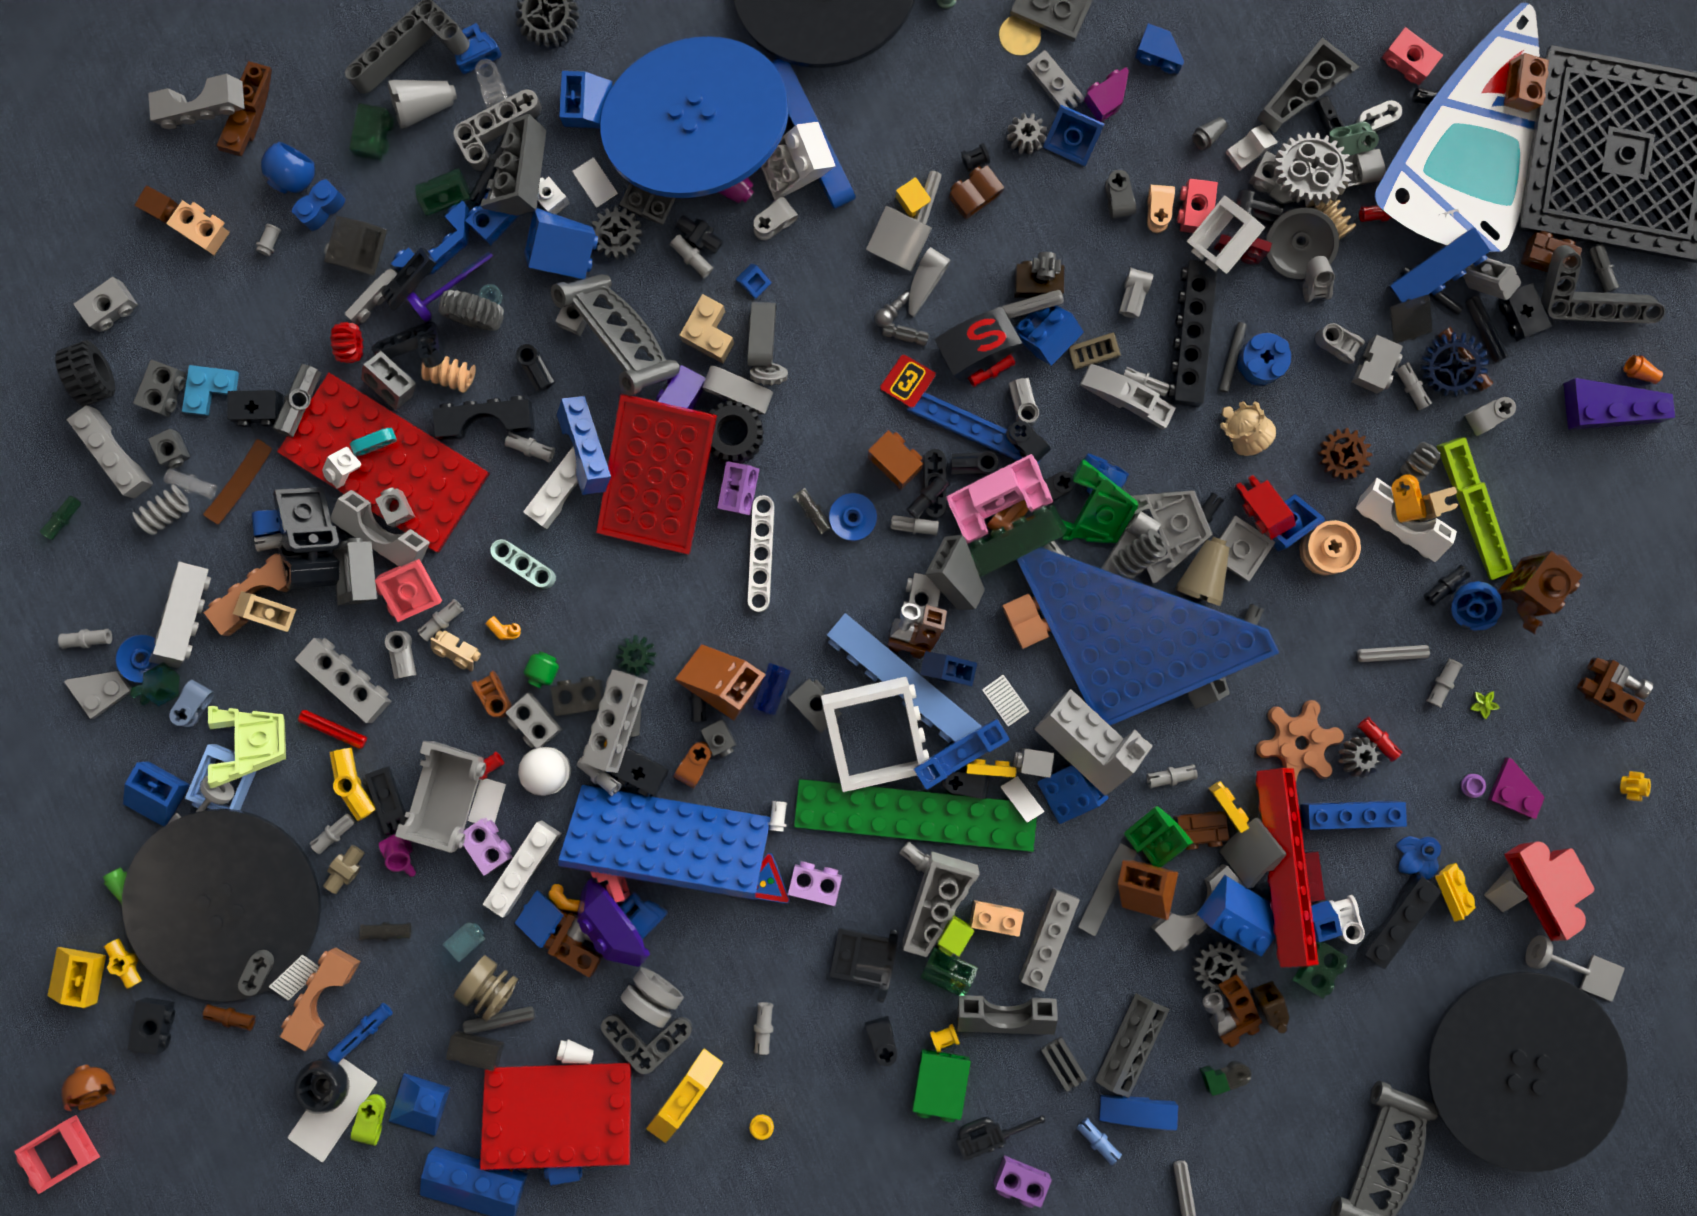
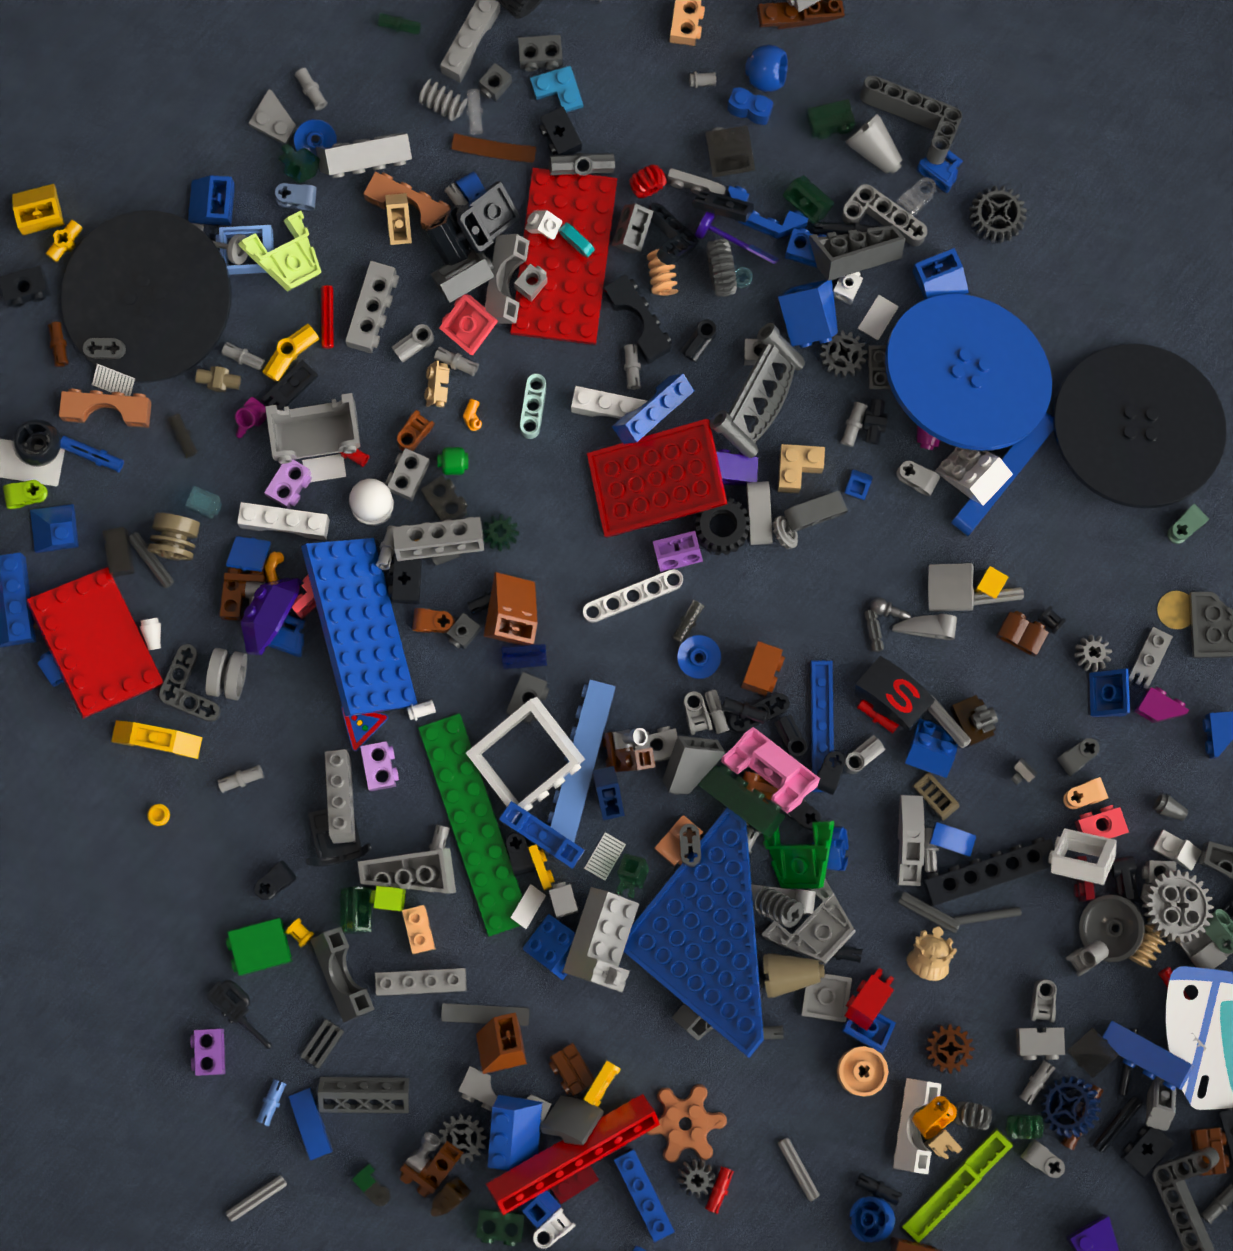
camera: 65 degrees right, 5 degrees down
bright green cone [103,867,127,905] -> none
sticker [880,355,936,407] -> none
light grey piece [1119,268,1153,318] -> none
green slope [1124,806,1193,868] -> none
light grey pin [1146,764,1198,789] -> none
blue brick [1237,333,1291,386] -> none
light grey pin [1427,658,1463,708] -> none
none -> light grey brick [325,749,356,844]
none -> clear green brick [616,853,649,899]
none -> dark grey beam [680,824,701,867]
none -> light grey piece [683,692,713,736]
none -> dark grey axle [898,892,961,933]
none -> slope [929,822,976,857]
none -> clear green gear [1006,1114,1044,1139]
none -> dark grey tile [1011,758,1037,785]

